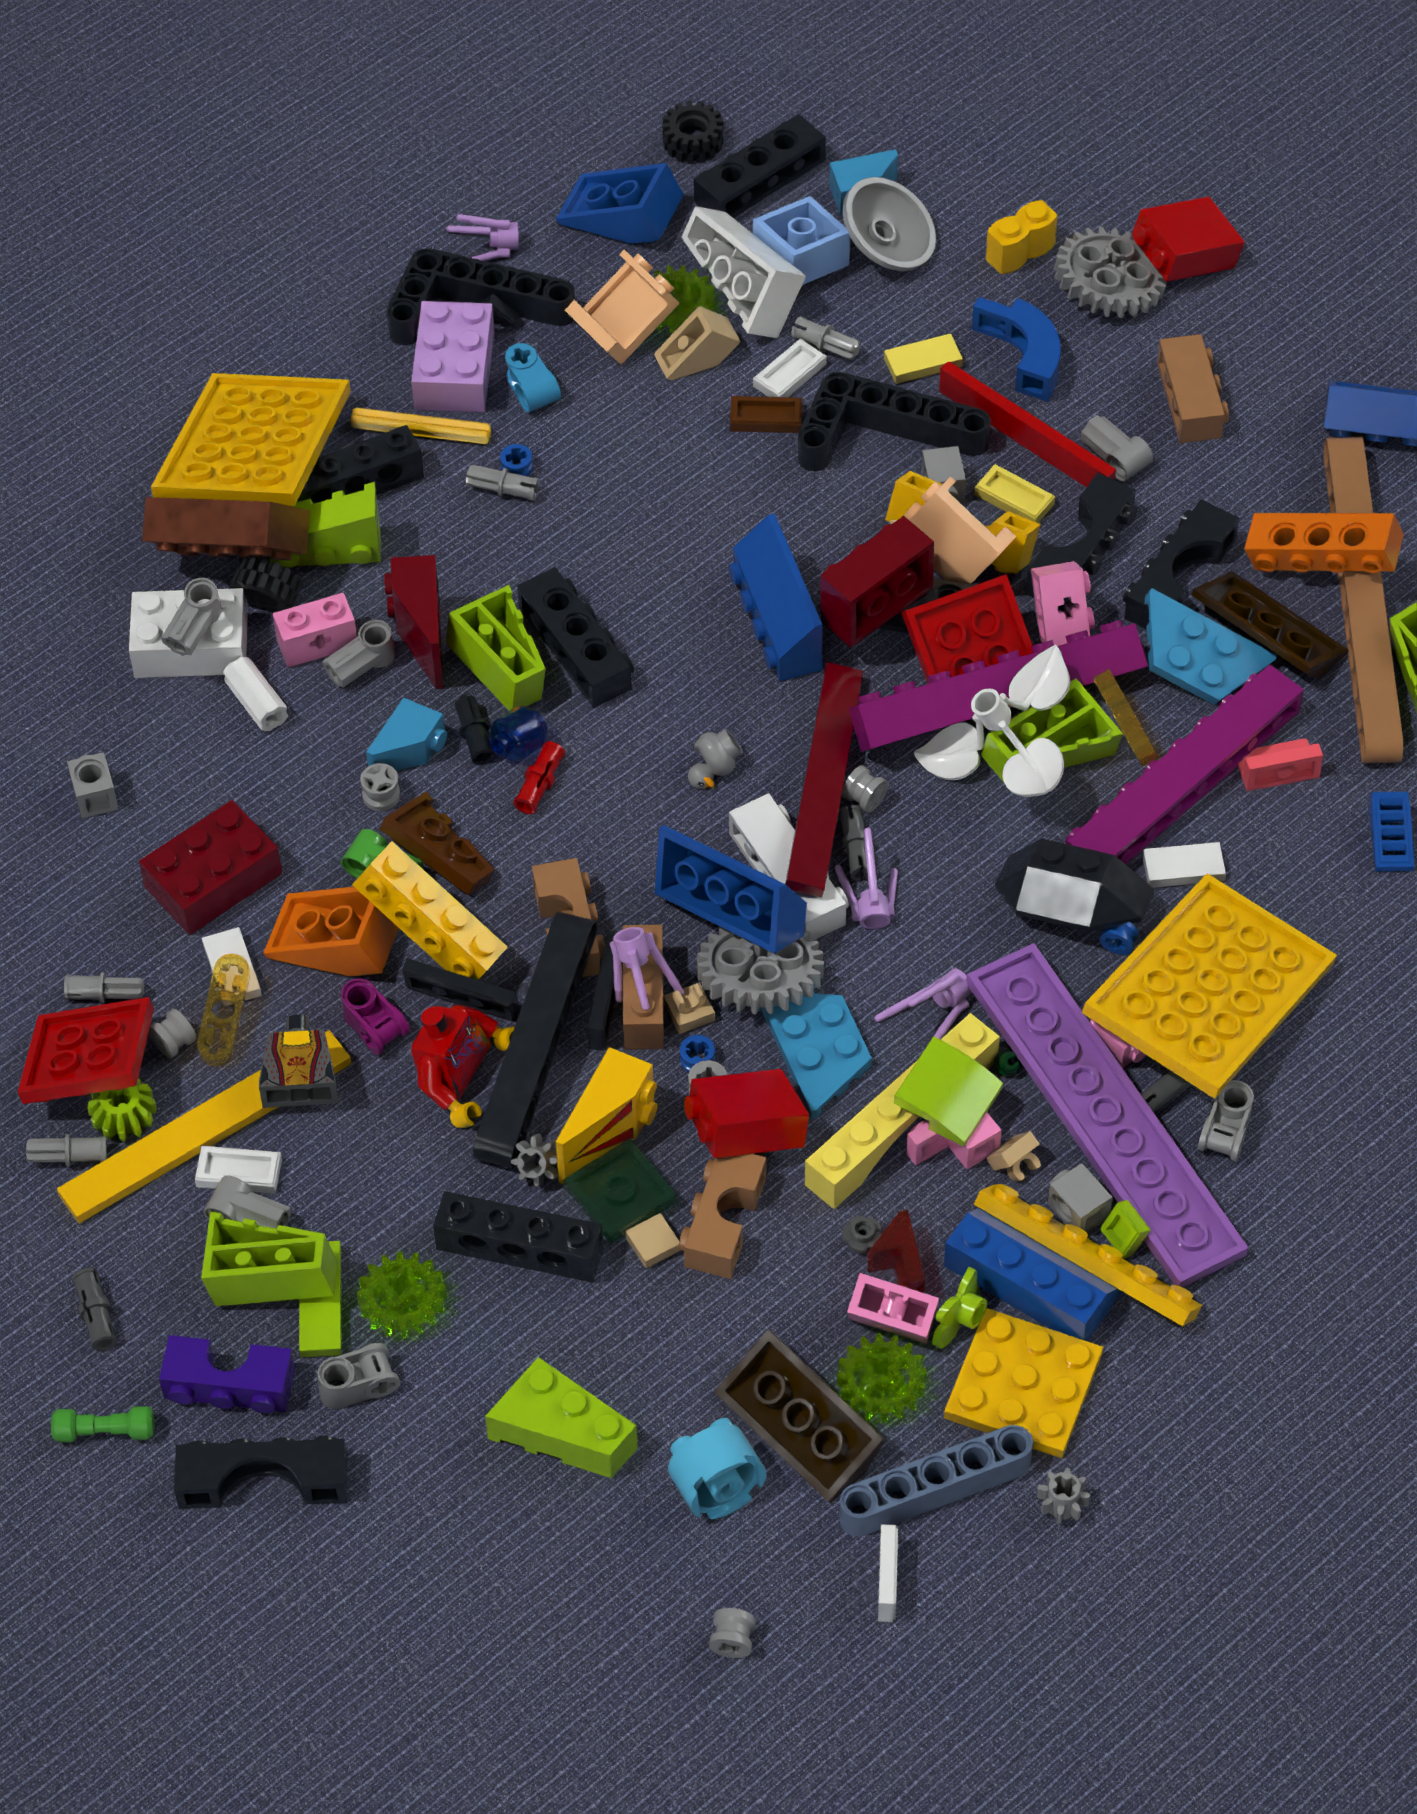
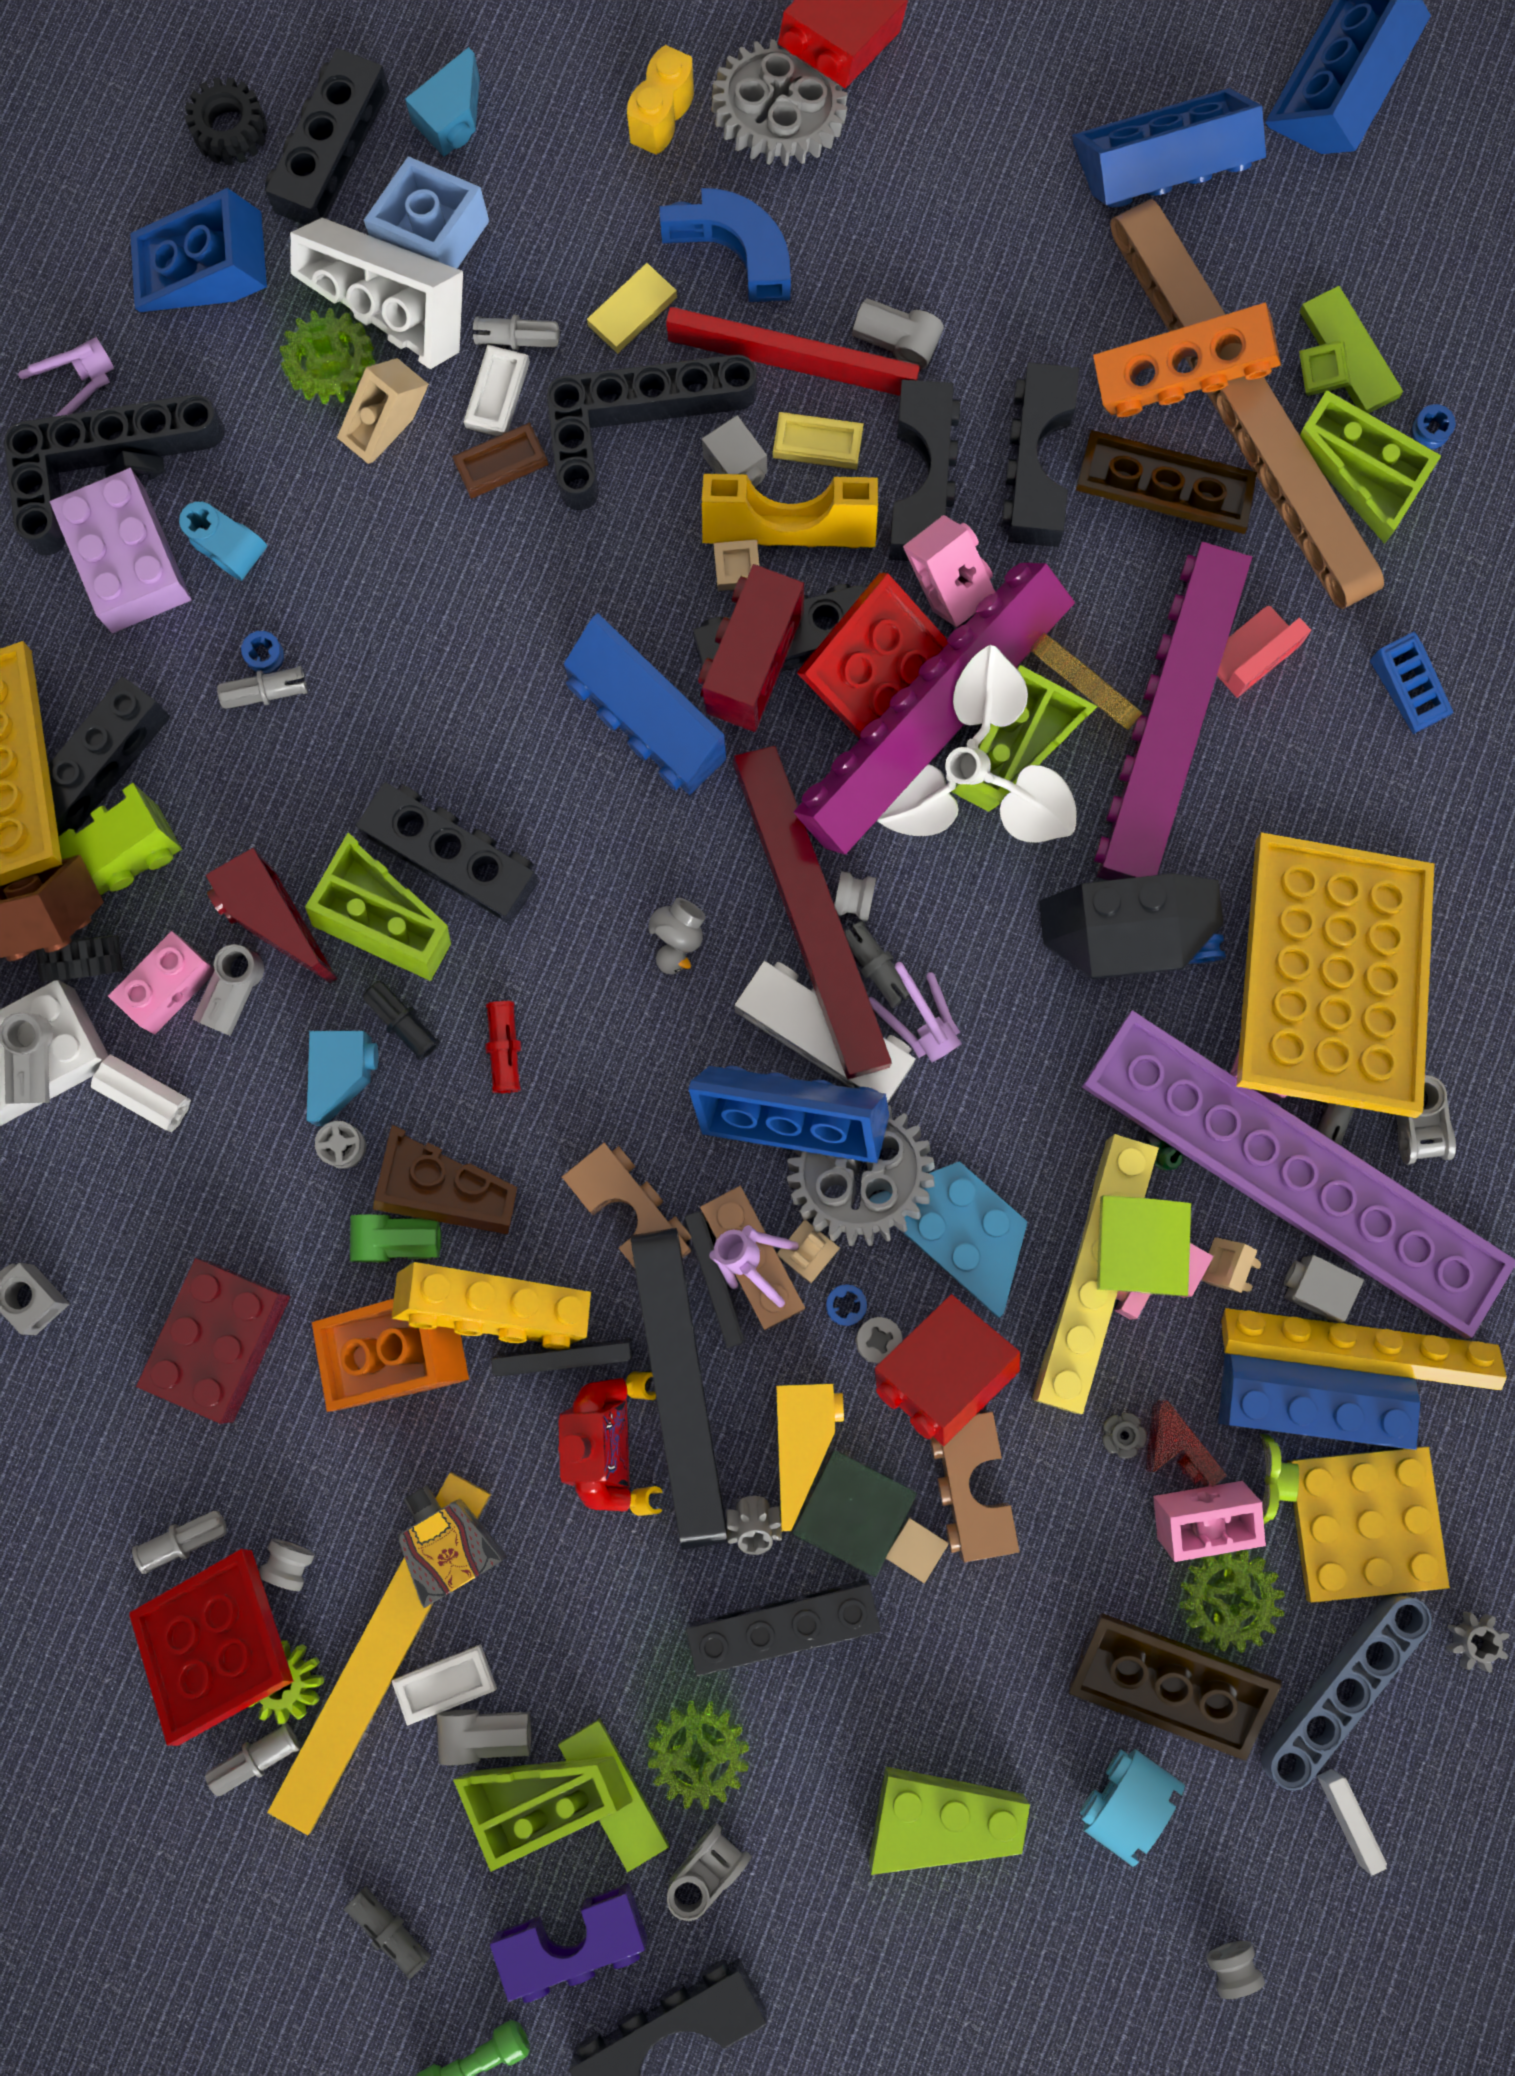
camera: 25 degrees left, 25 degrees up
clear yellow beam [197,953,250,1066] -> none
white tile [202,927,262,1007] -> none
magenta piece [341,978,410,1055] -> none
yellow axle [351,407,491,445] -> none
clear blue head [491,706,547,762] -> none
light nougat panel [565,250,680,365] -> none
light grey dish [843,177,936,271] -> none
lavender plant [874,968,972,1041] -> none
light nougat panel [903,476,1016,584] -> none
lime tile [1100,1200,1151,1259] -> none
white tile [1142,842,1226,888] -> none
dark azure wing [1145,588,1277,705] -> none
medium nougat brick [1157,334,1229,443] -> none

